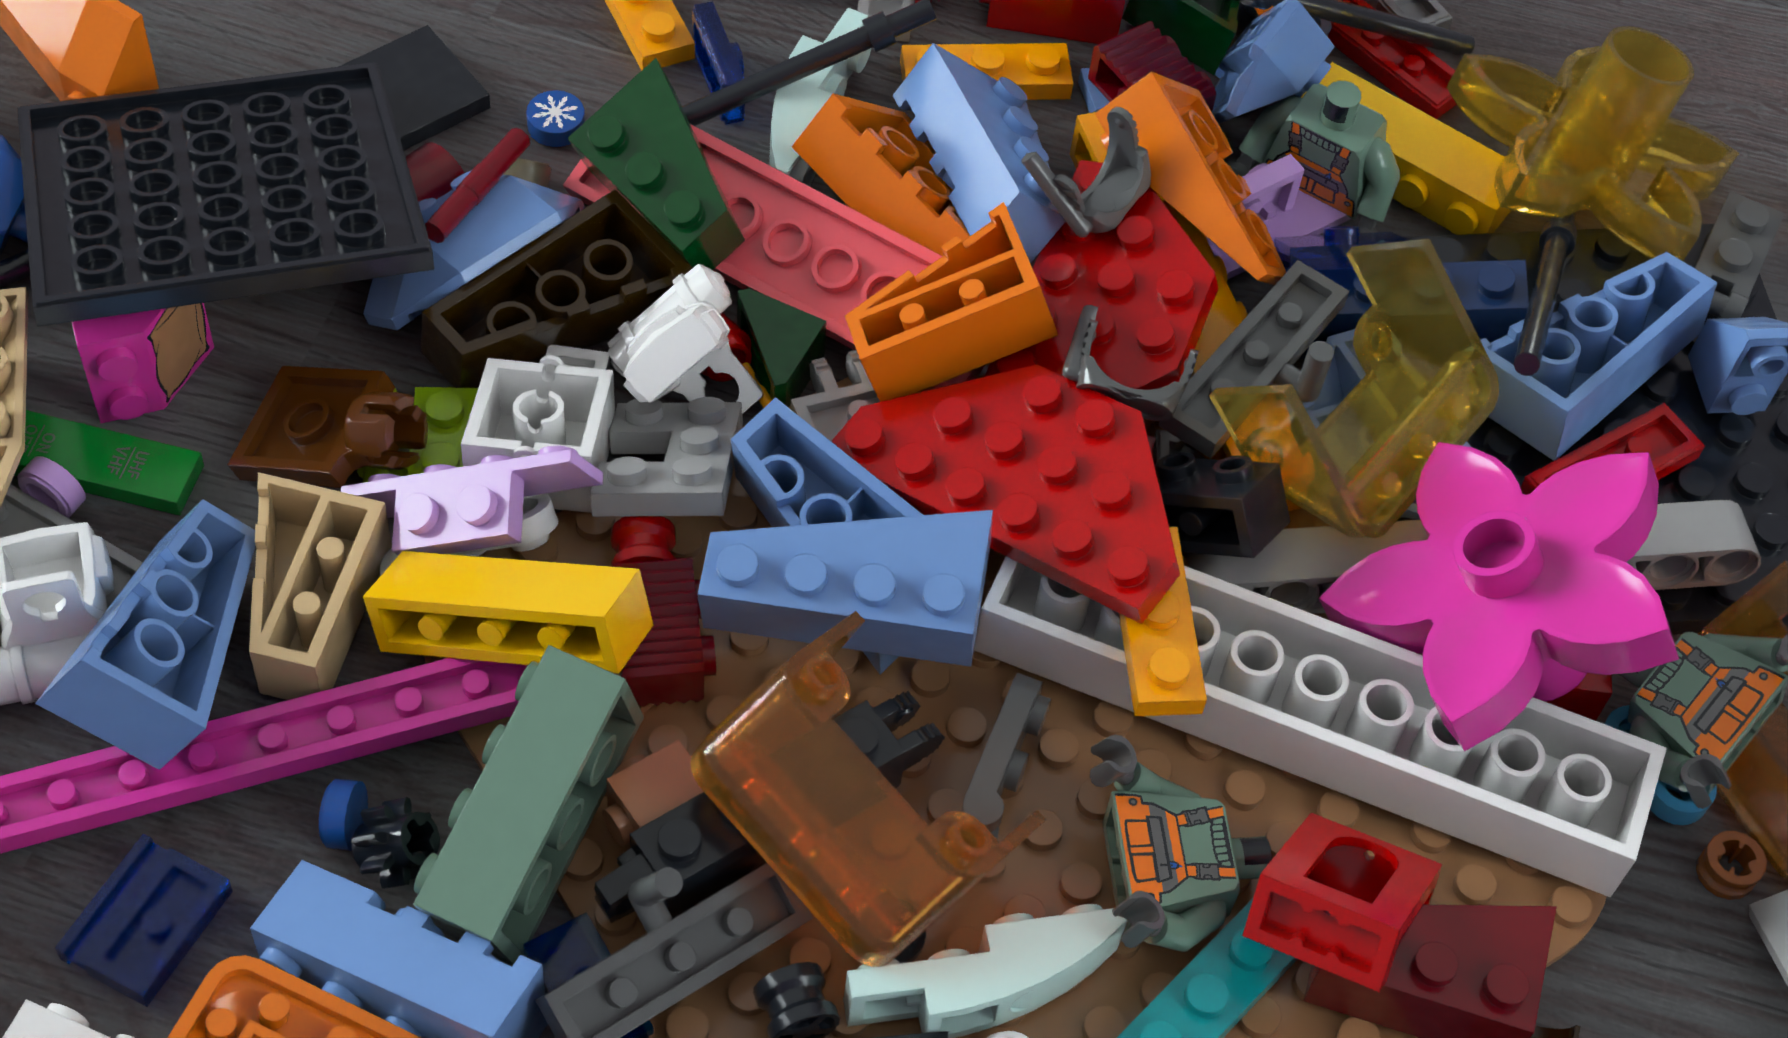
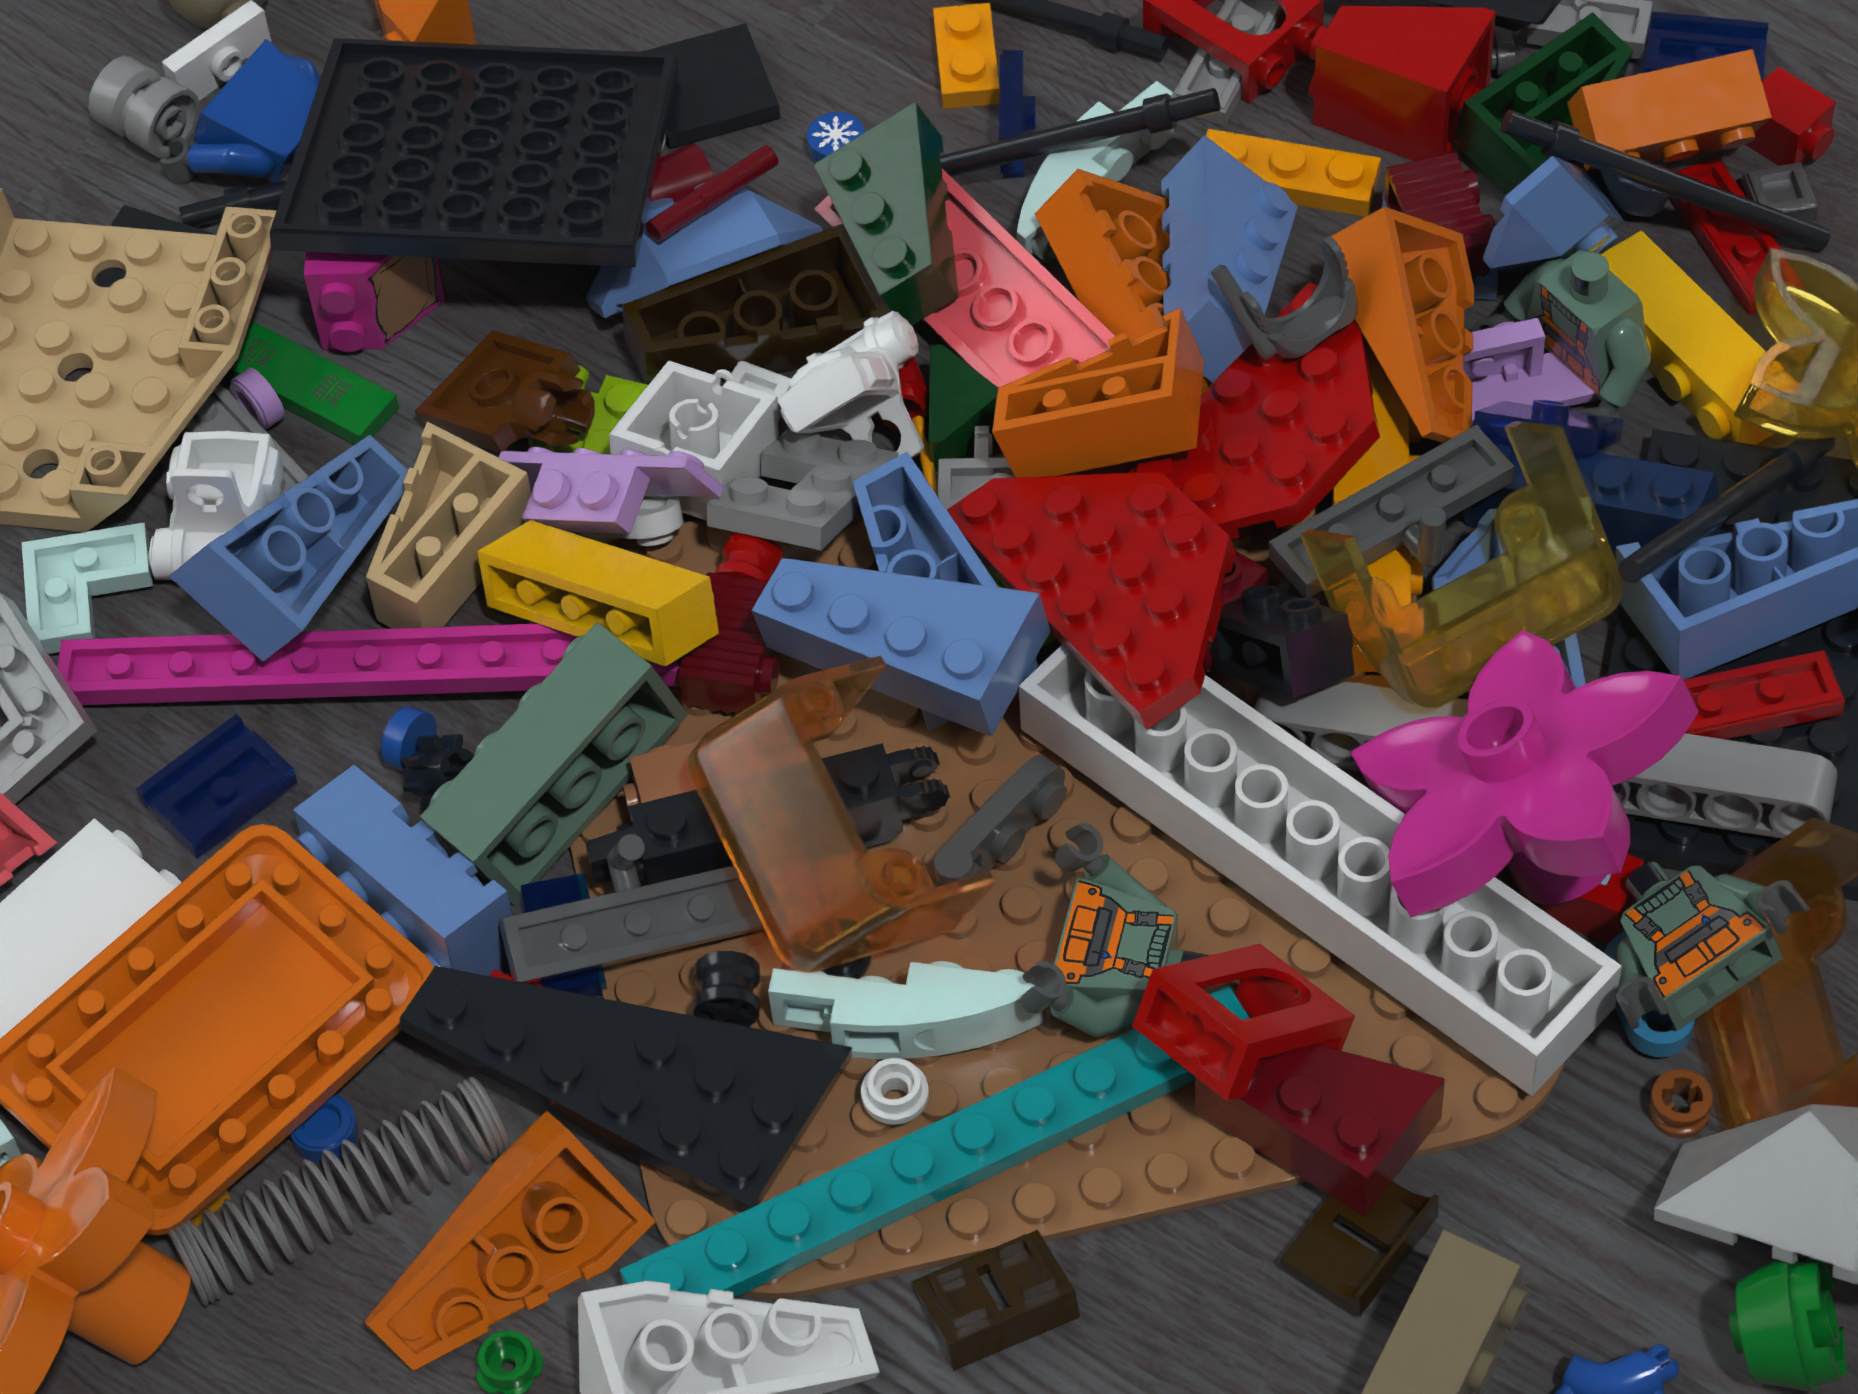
camera: 30 degrees right, 0 degrees up
dark tan tile [504,158,552,188] -> none
dark grey helmet [1062,305,1199,421] -> none
light orange plate [1119,527,1207,716] -> none

